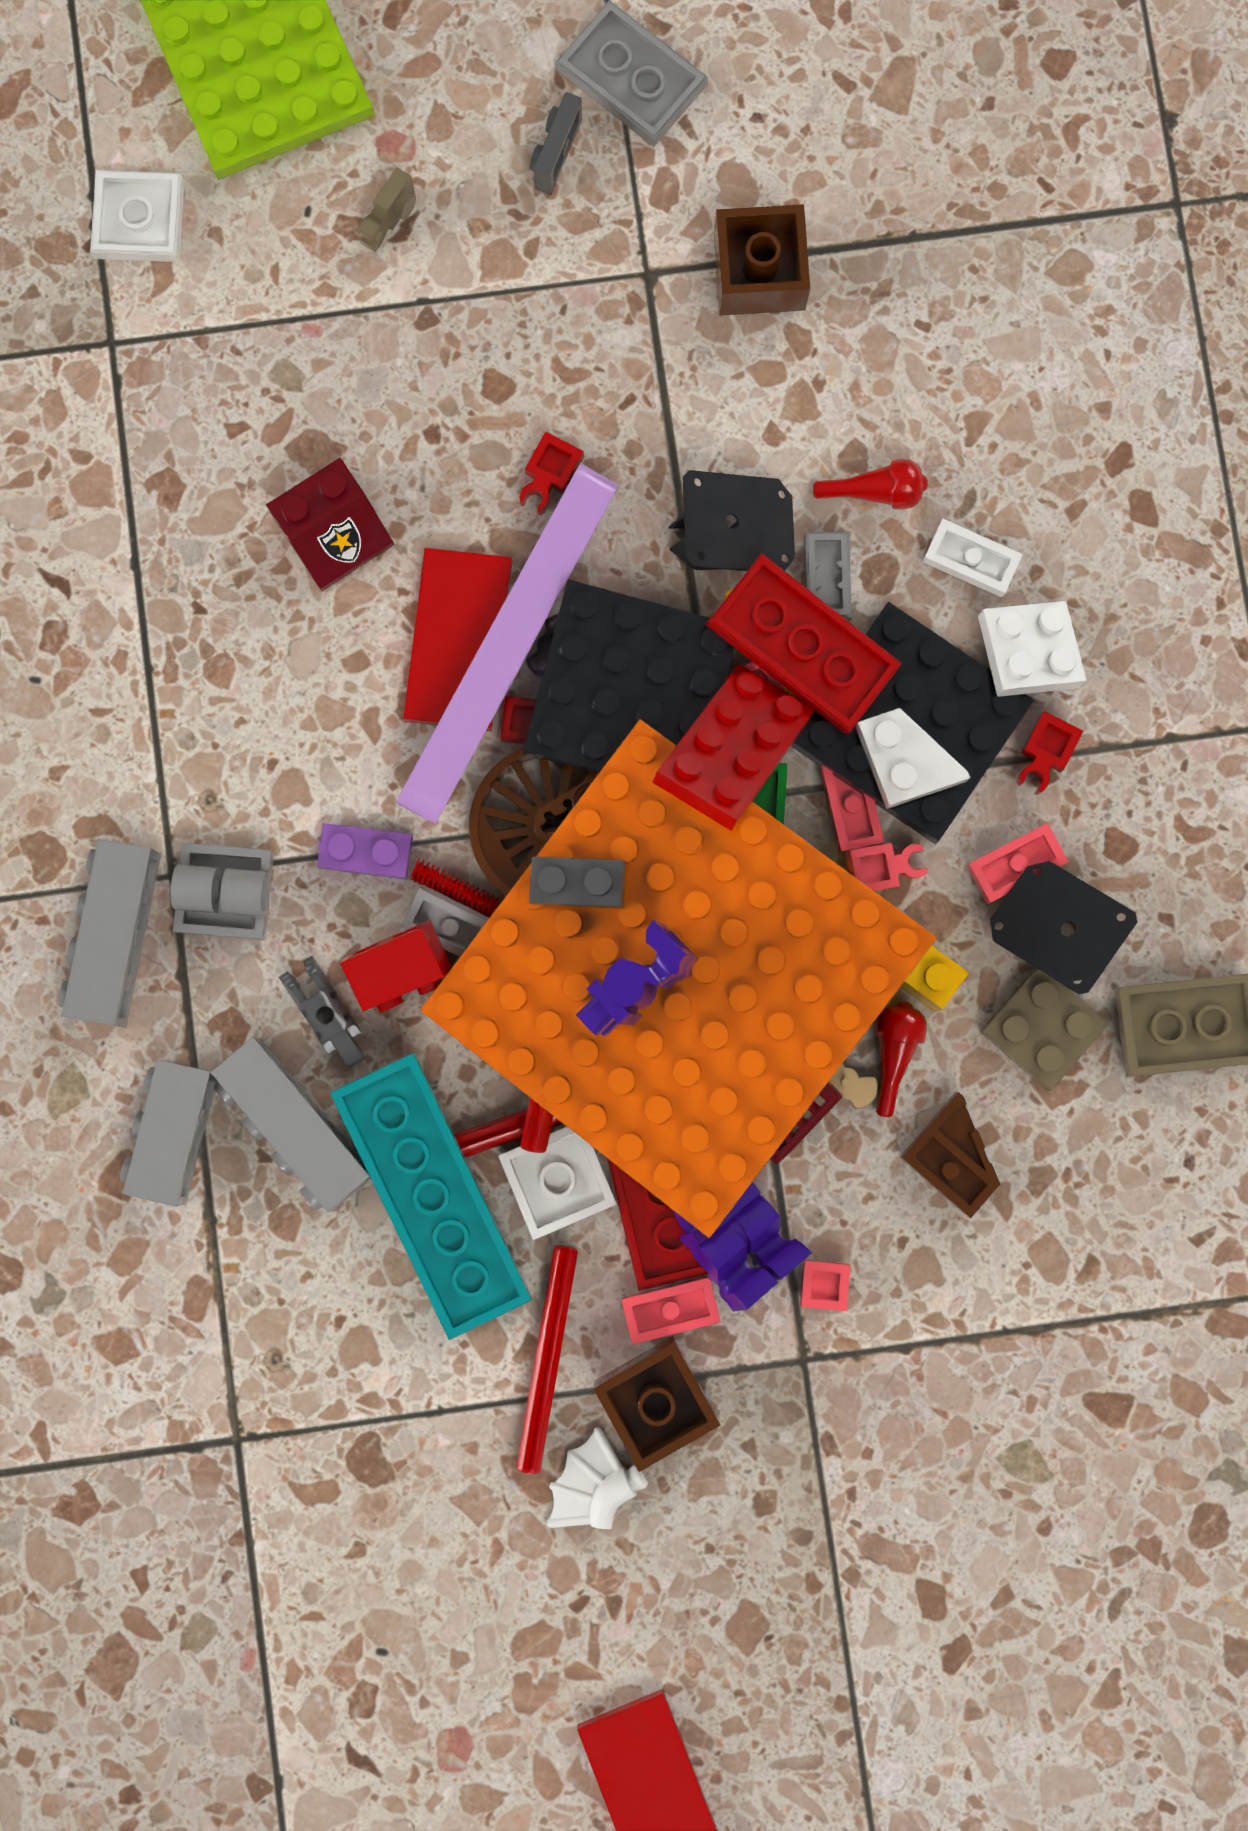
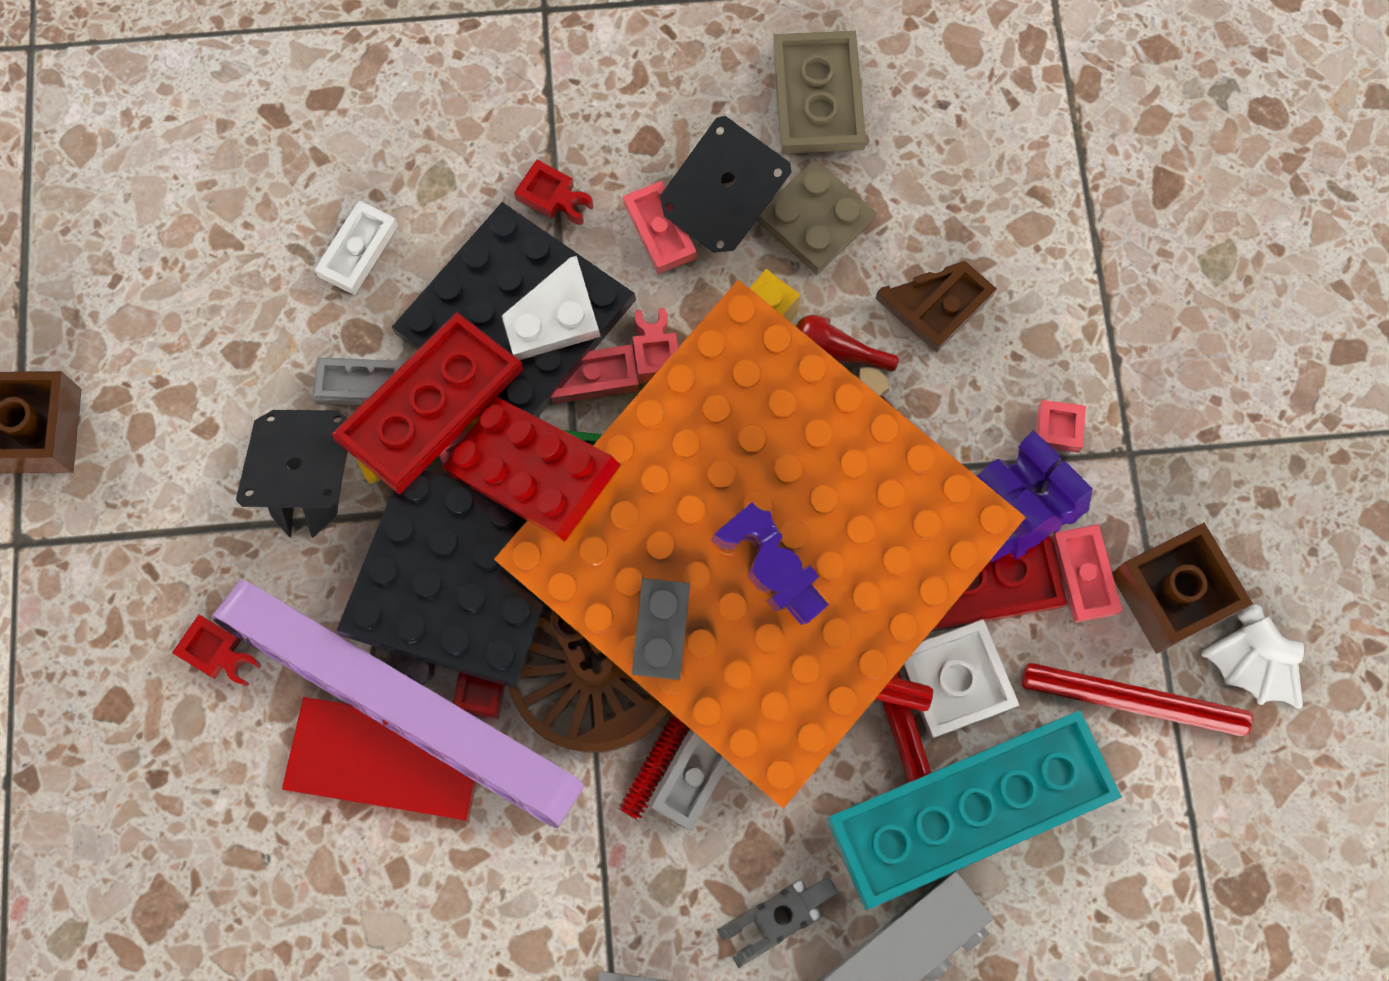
camera: 85 degrees left, 10 degrees down
dark red slope [266,457,394,592] -> none
medium lavender plate [317,823,413,880] -> none
red brick [340,920,452,1012] -> none
red piece [813,459,928,510] -> none
white plate [978,601,1087,697] -> none

